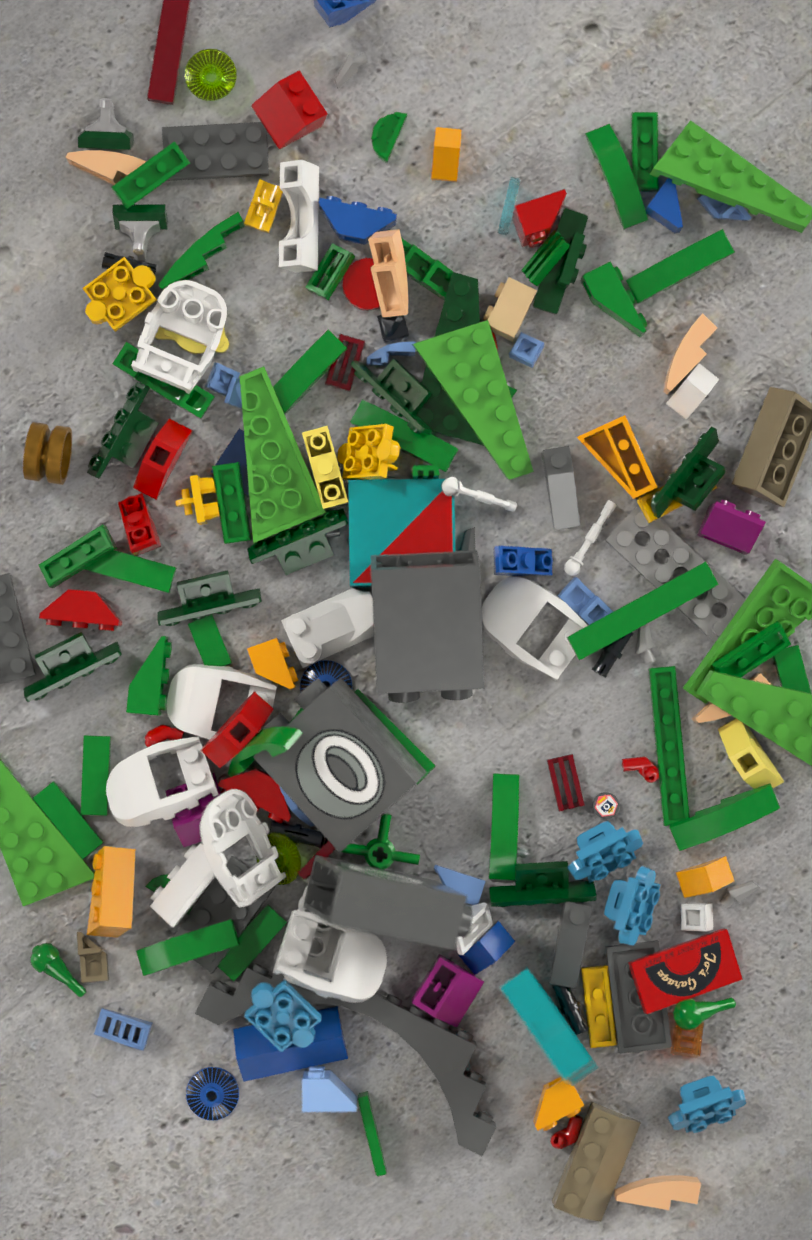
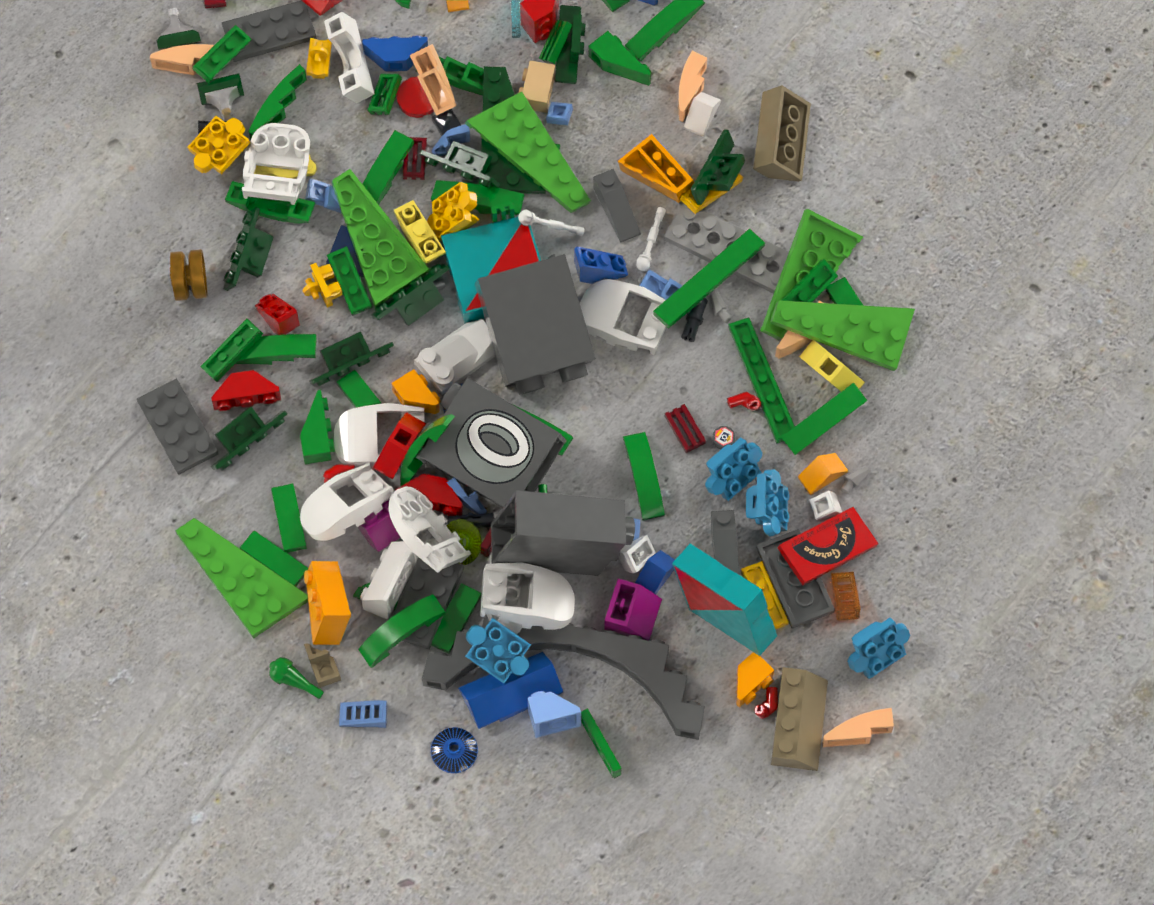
camera: 10 degrees left, 20 degrees down
red slope [133,418,193,500] -> none
dark green bracket [489,861,597,907] -> none
green piece [673,998,736,1030] -> none
magenta slope [697,500,766,555] -> none

